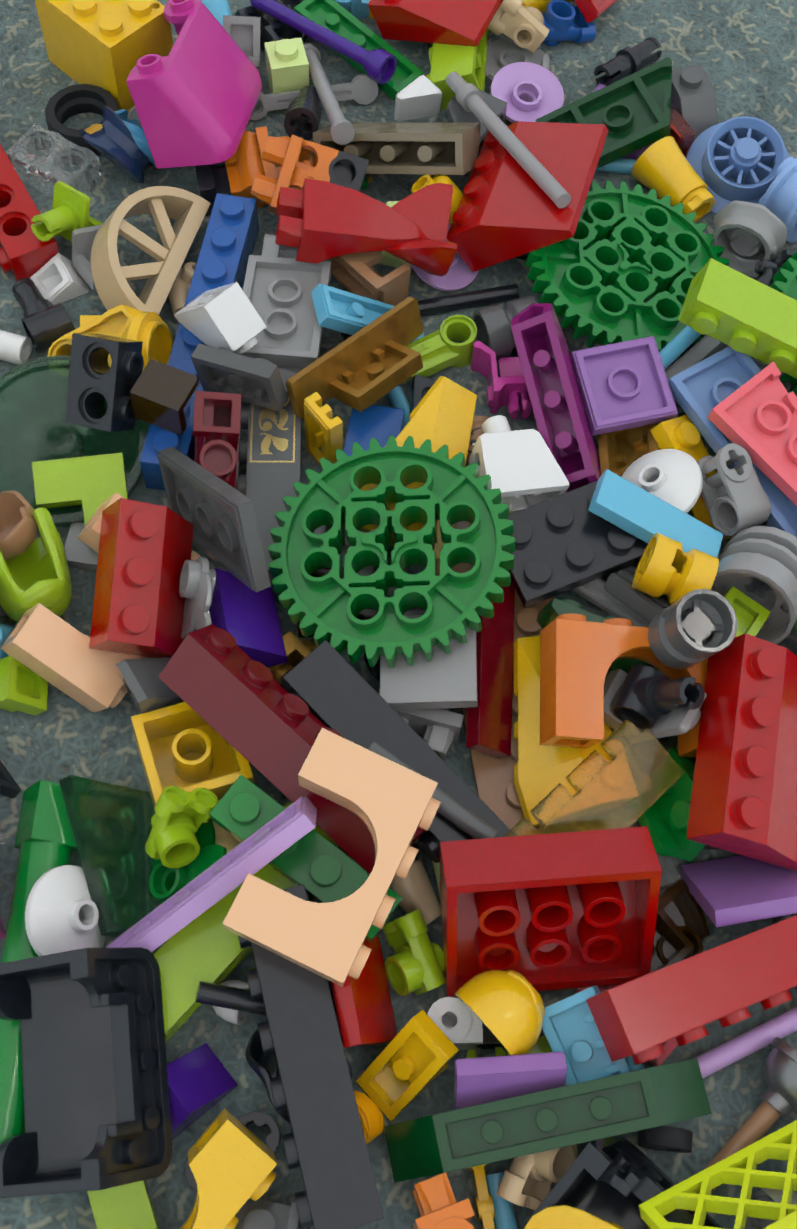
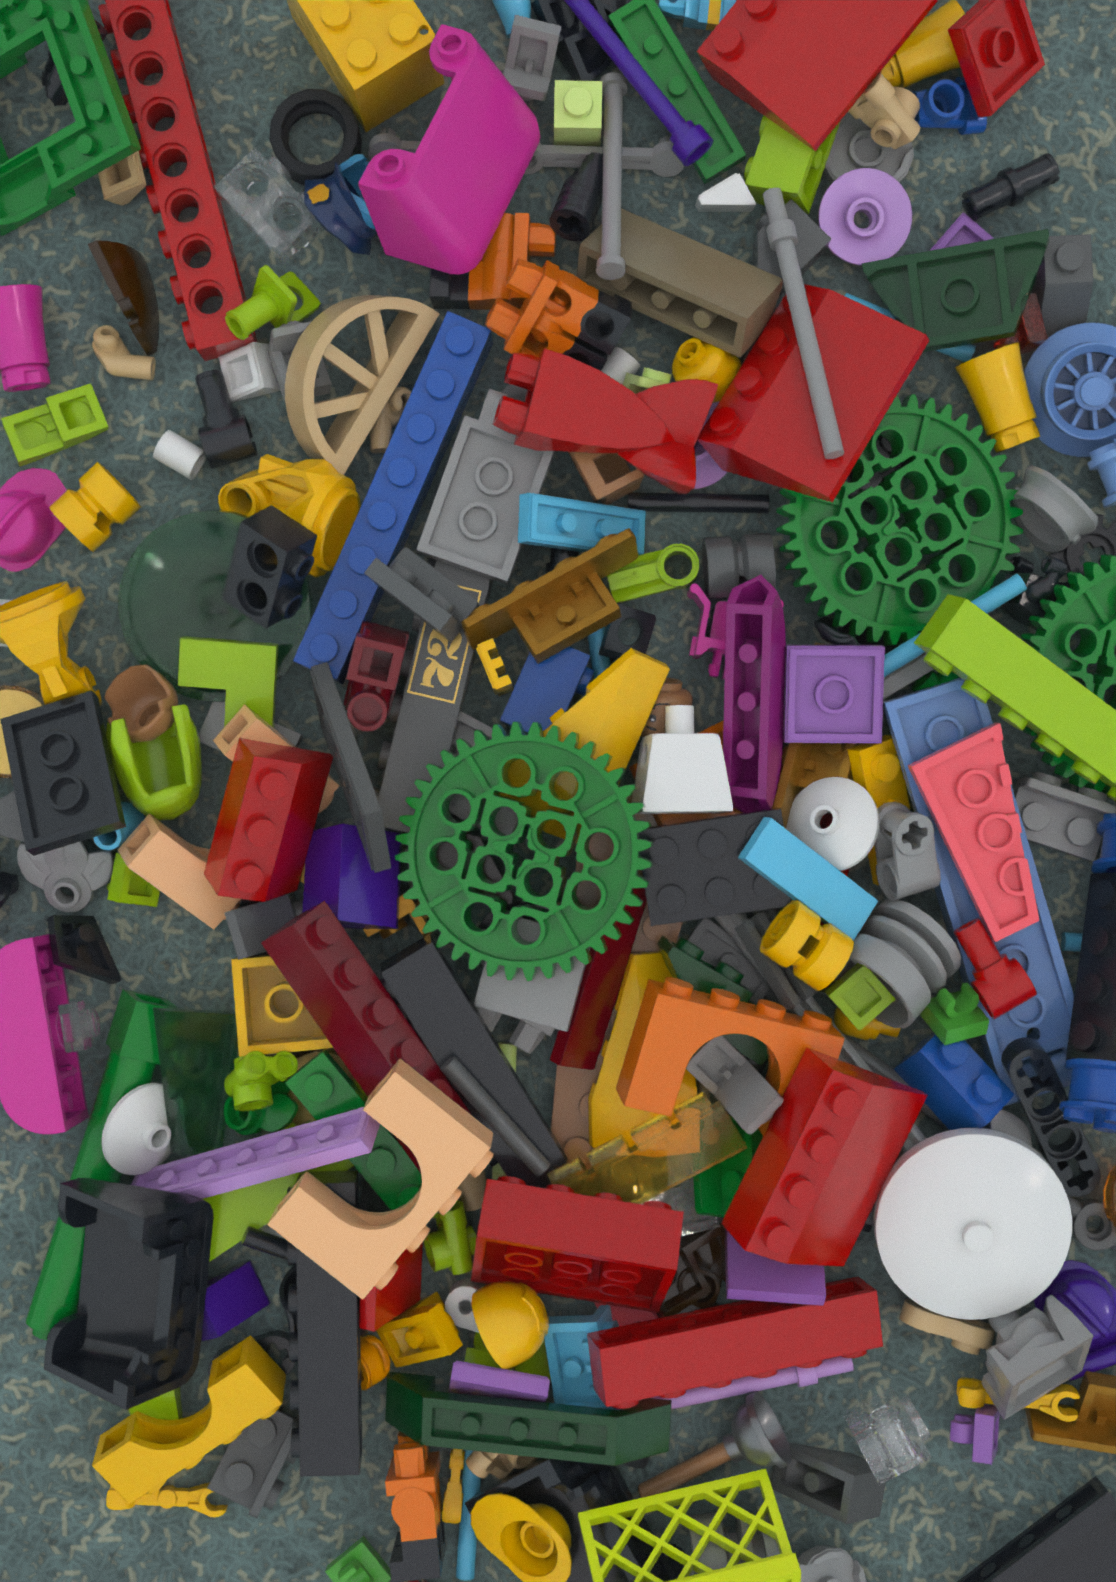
camera: 15 degrees right, 25 degrees up
dark brown panel [130,359,198,435] -> none
white slope [174,282,267,355] -> none
light grey plate [179,557,216,640] -> none
black pin [611,664,705,730] -> none
dark grey wheel [648,589,738,669] -> none

